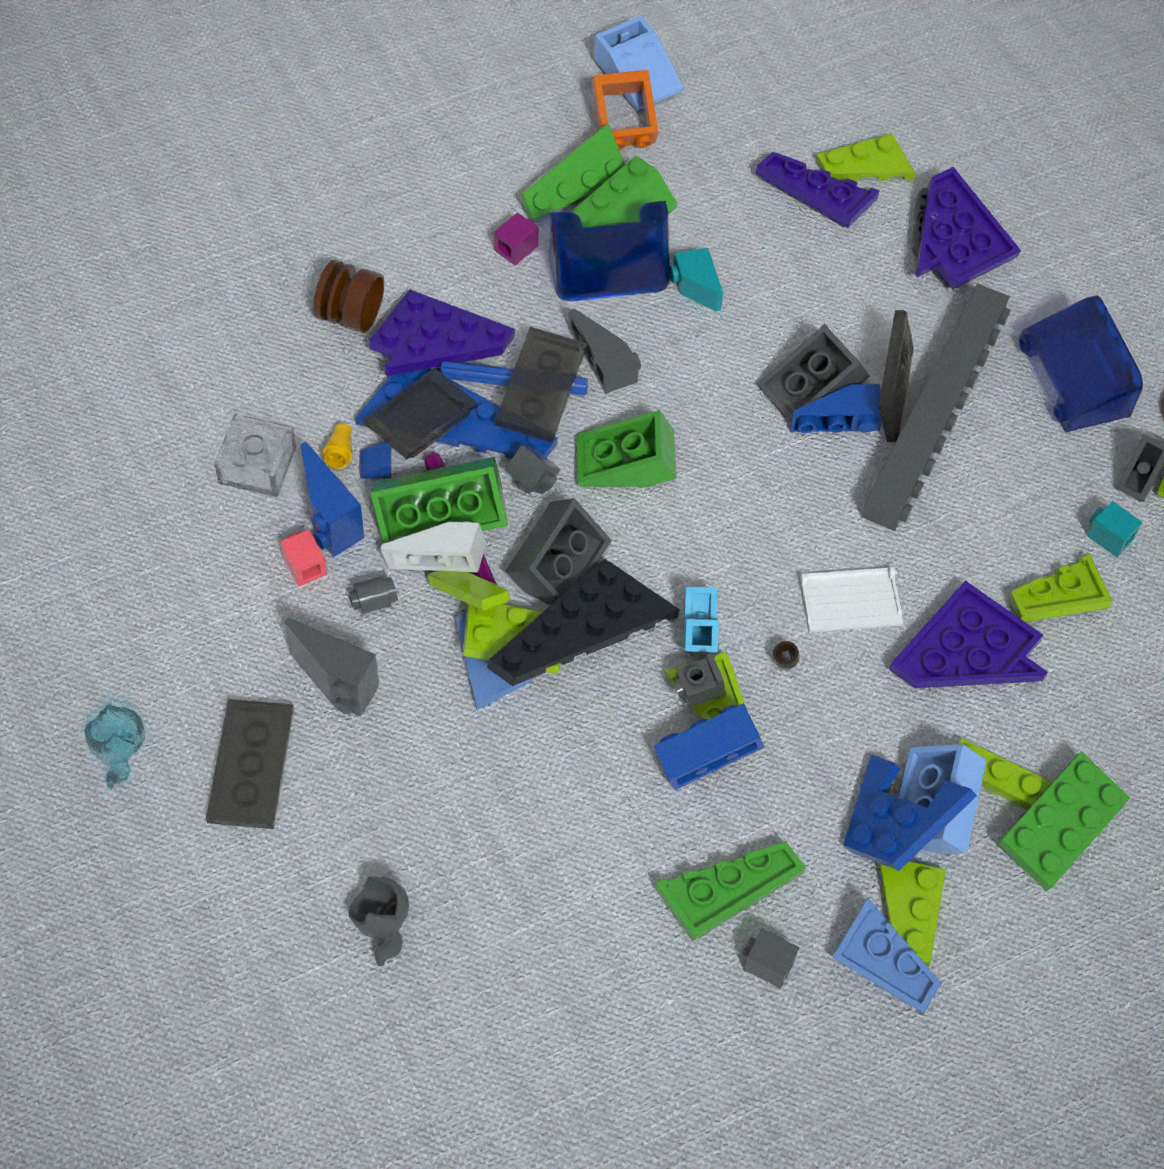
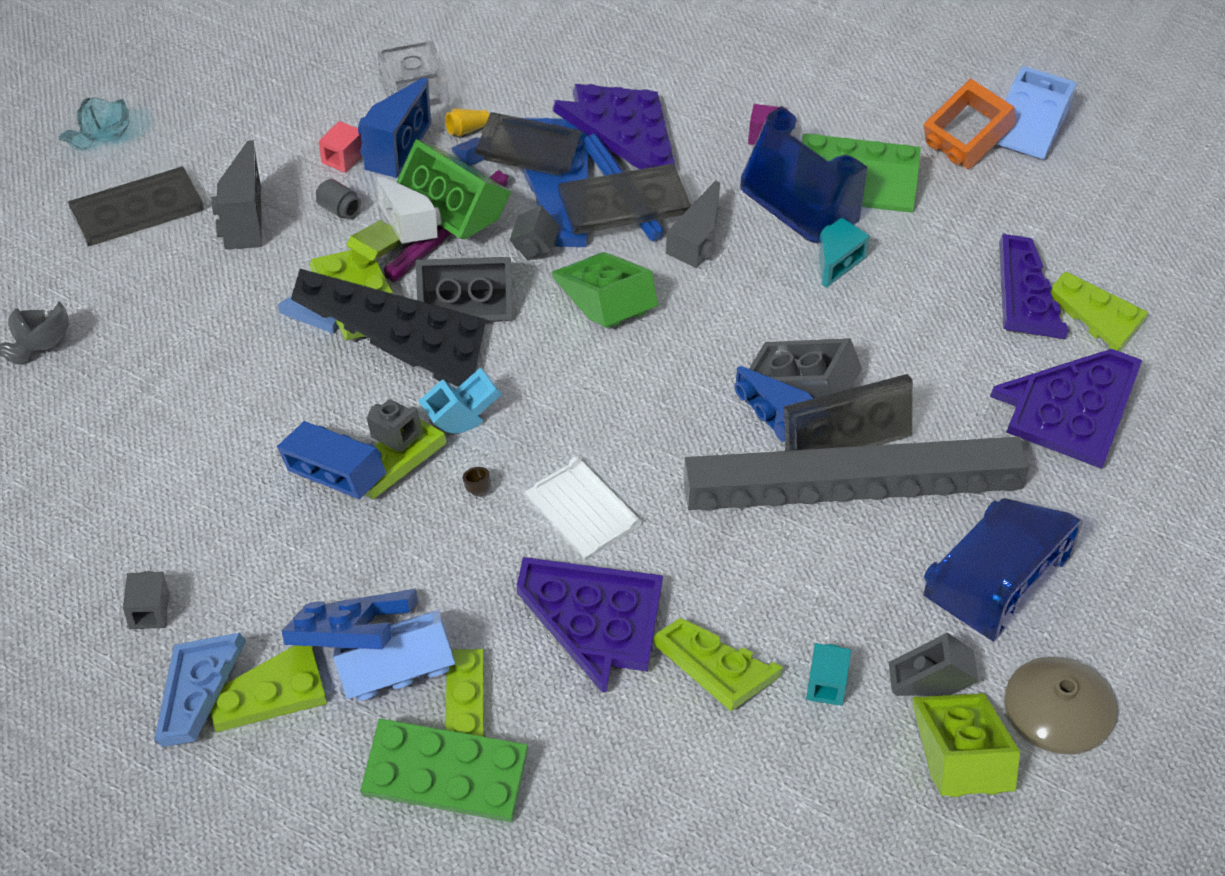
camera: 60 degrees right, 10 degrees down
reddish brown wheel [313,259,385,333] -> none
bright green wing [519,124,625,220] -> none
bright green wing [654,841,806,941] -> none

